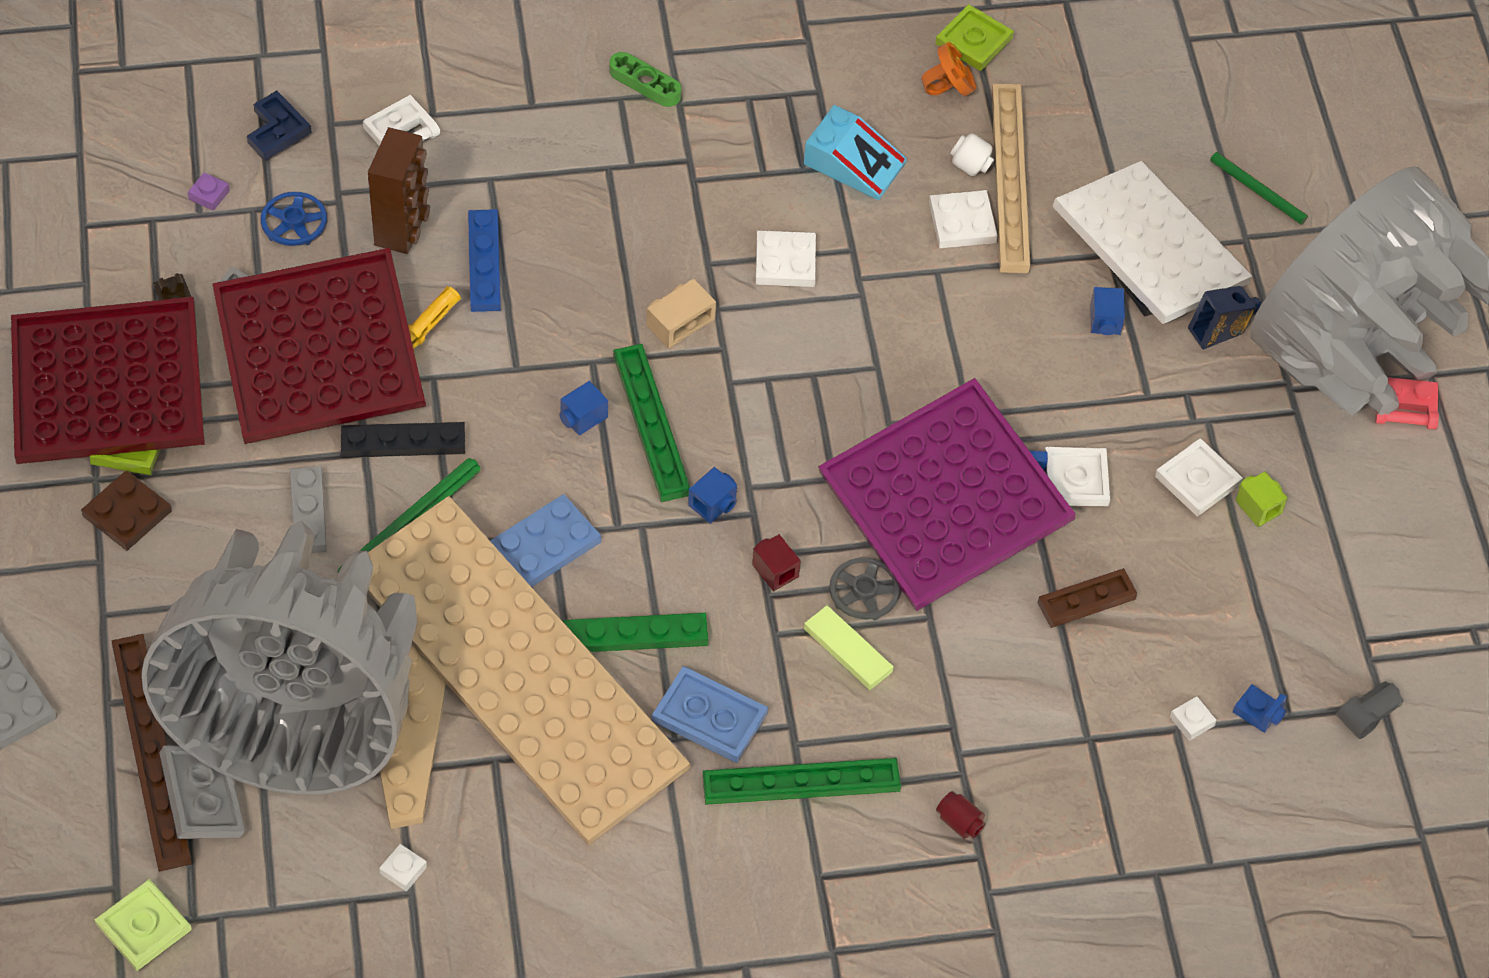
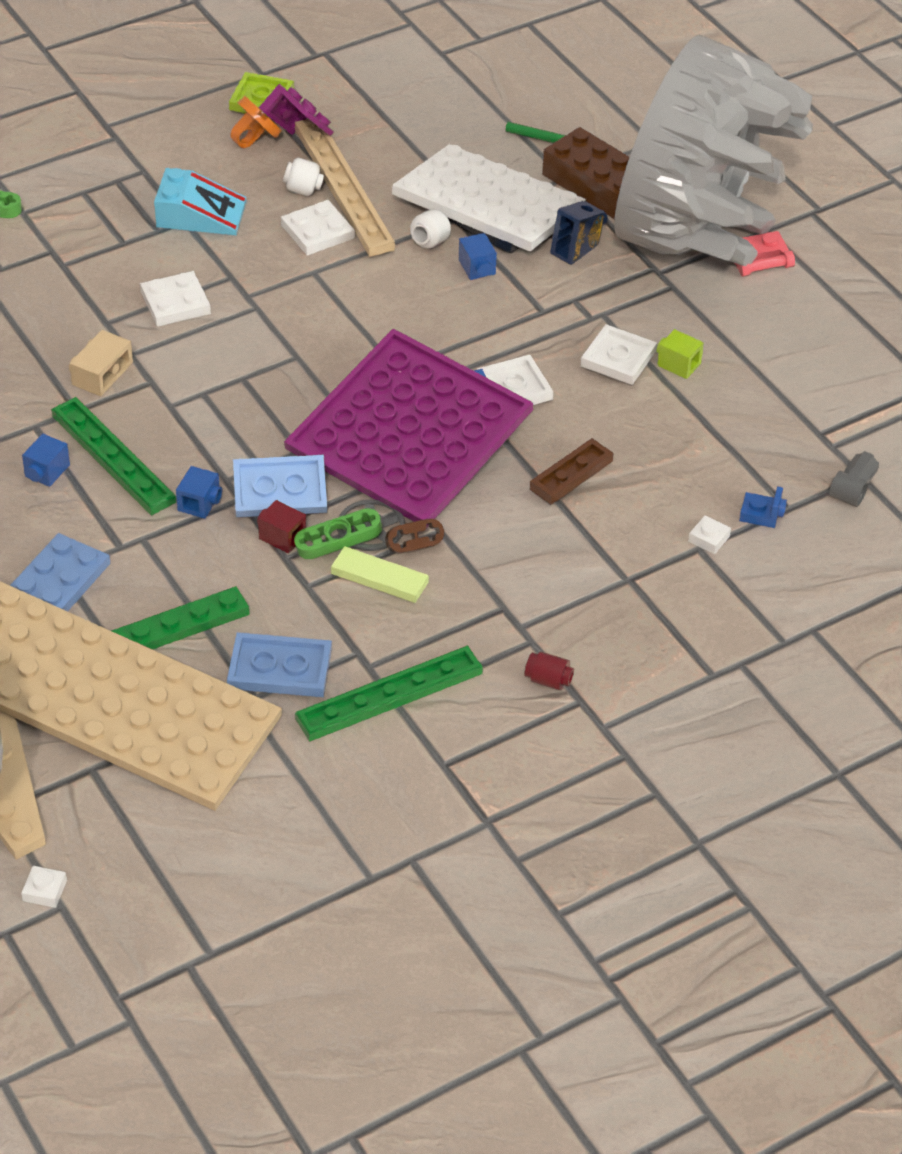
camera: 20 degrees left, 10 degrees down
none -> light blue plate [233,455,327,517]
none -> magenta bracket [259,84,334,136]
none -> bright green beam [294,508,382,559]
none -> reddish brown beam [385,518,444,553]
none -> white head [410,209,451,249]
none -> reddish brown brick [542,127,630,220]

